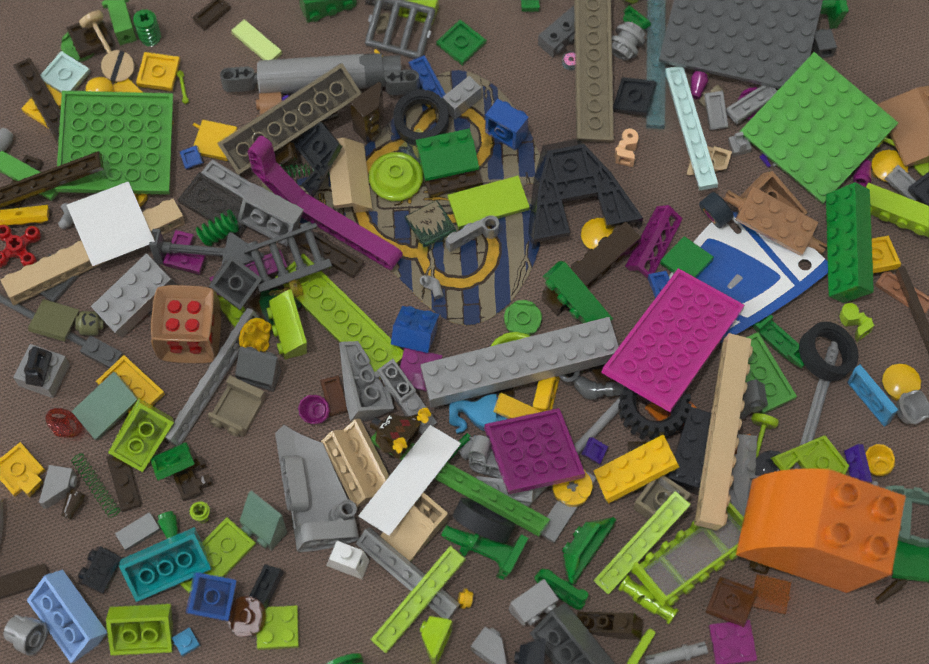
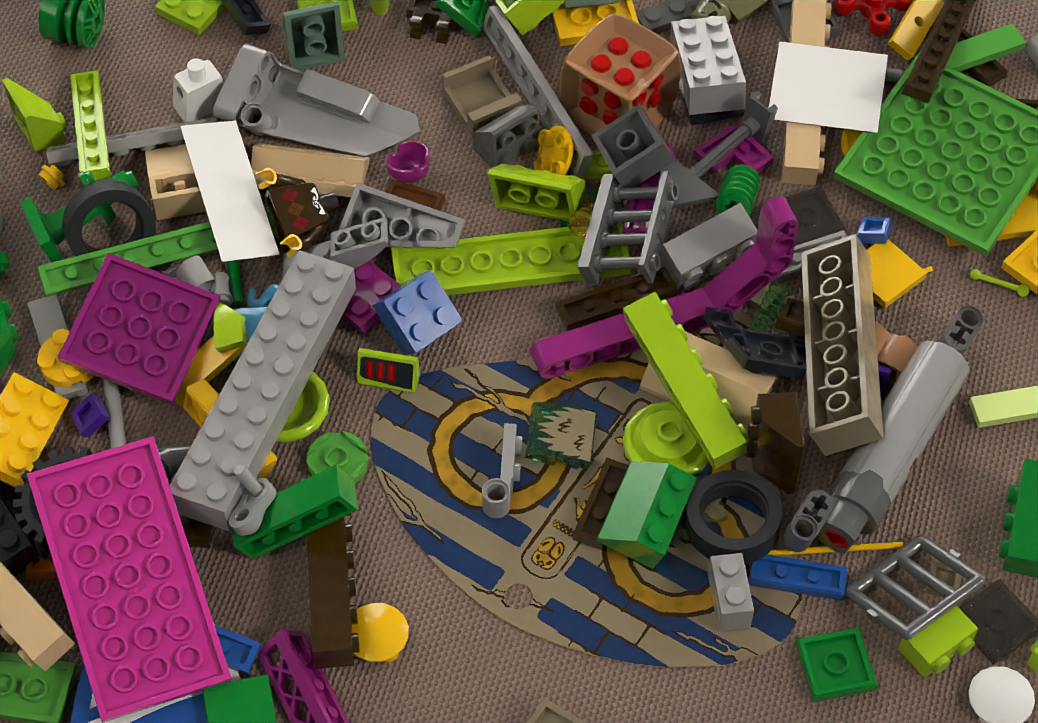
camera: 125 degrees right, 10 degrees down
light grey arm [420,275,443,299] -> none
lime tile [448,176,530,230] -> none
blue brick [485,99,529,151] -> none
black piece [528,139,643,249] -> none
none -> lime slope [214,302,248,353]
none -> light grey piece [228,465,276,536]
none -> slope [357,348,420,392]
none -> lime brick [623,292,749,470]

